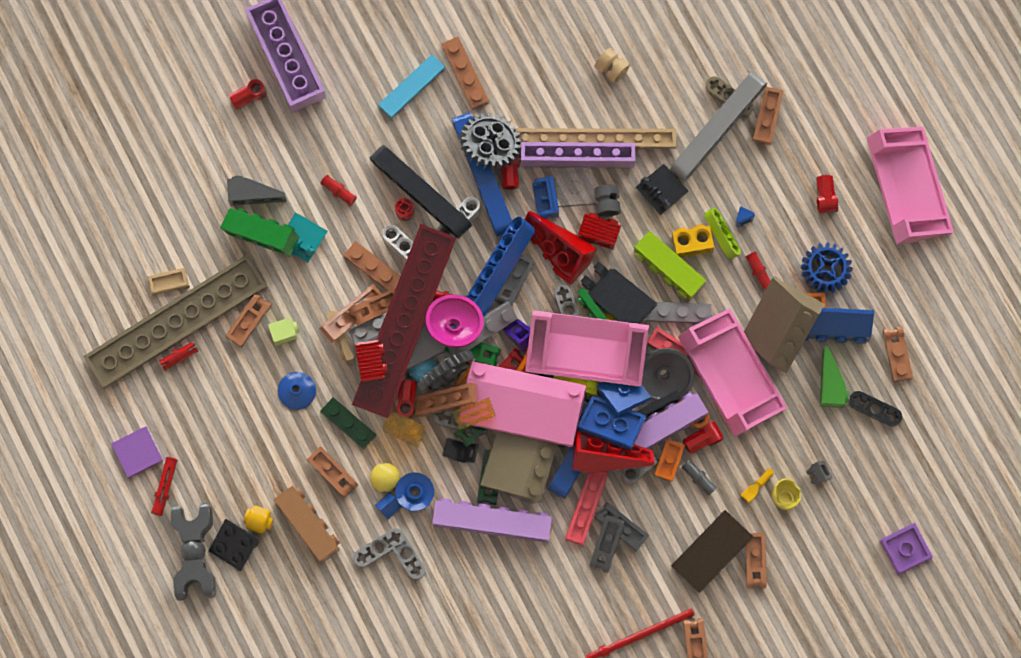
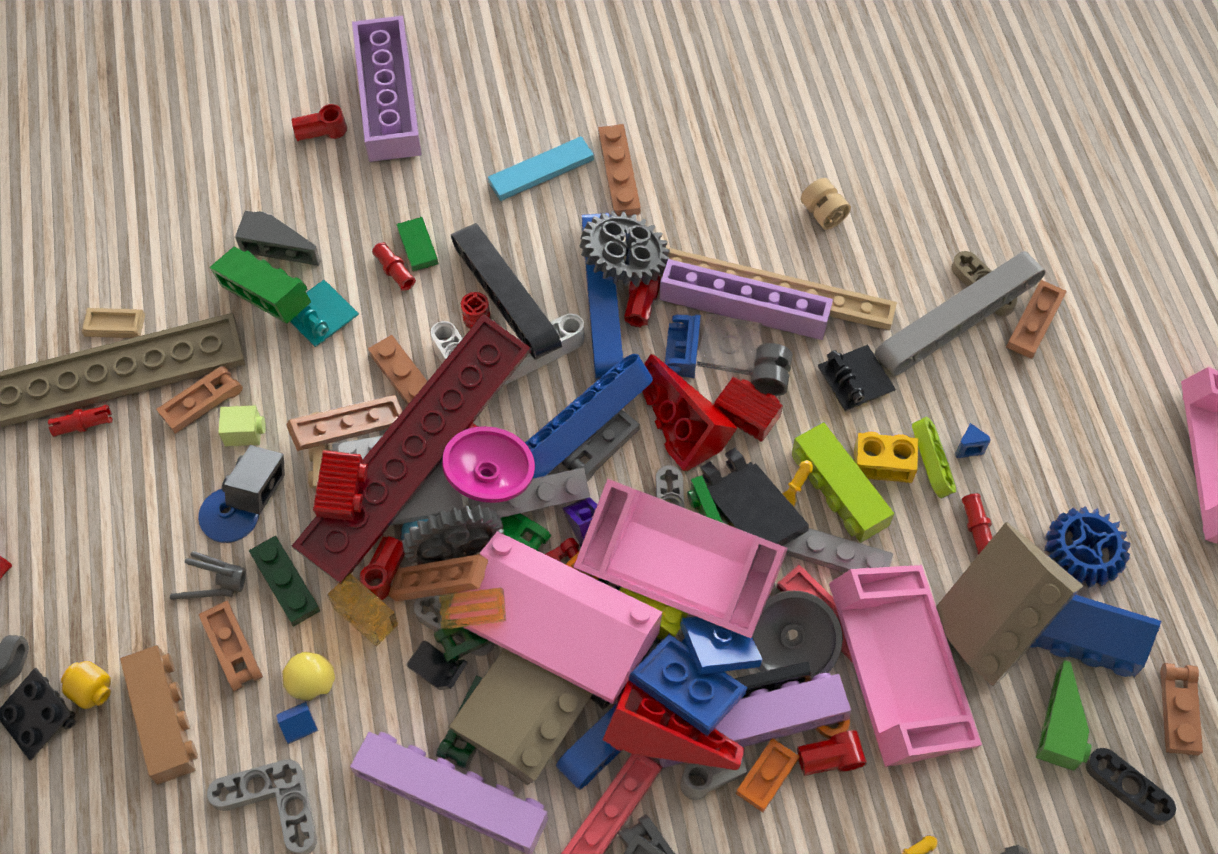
camera: 15 degrees right, 15 degrees down
nougat plate [349,288,395,326] -> none
blue dish [395,472,434,511] -> none
dark grey pin [681,459,717,496] -> none
red piece [816,174,838,213] -> none
none -> dark grey plant [170,551,246,600]
none -> brick [222,445,285,515]
none -> green tile [396,217,439,272]
none -> yellow piece [782,460,813,507]

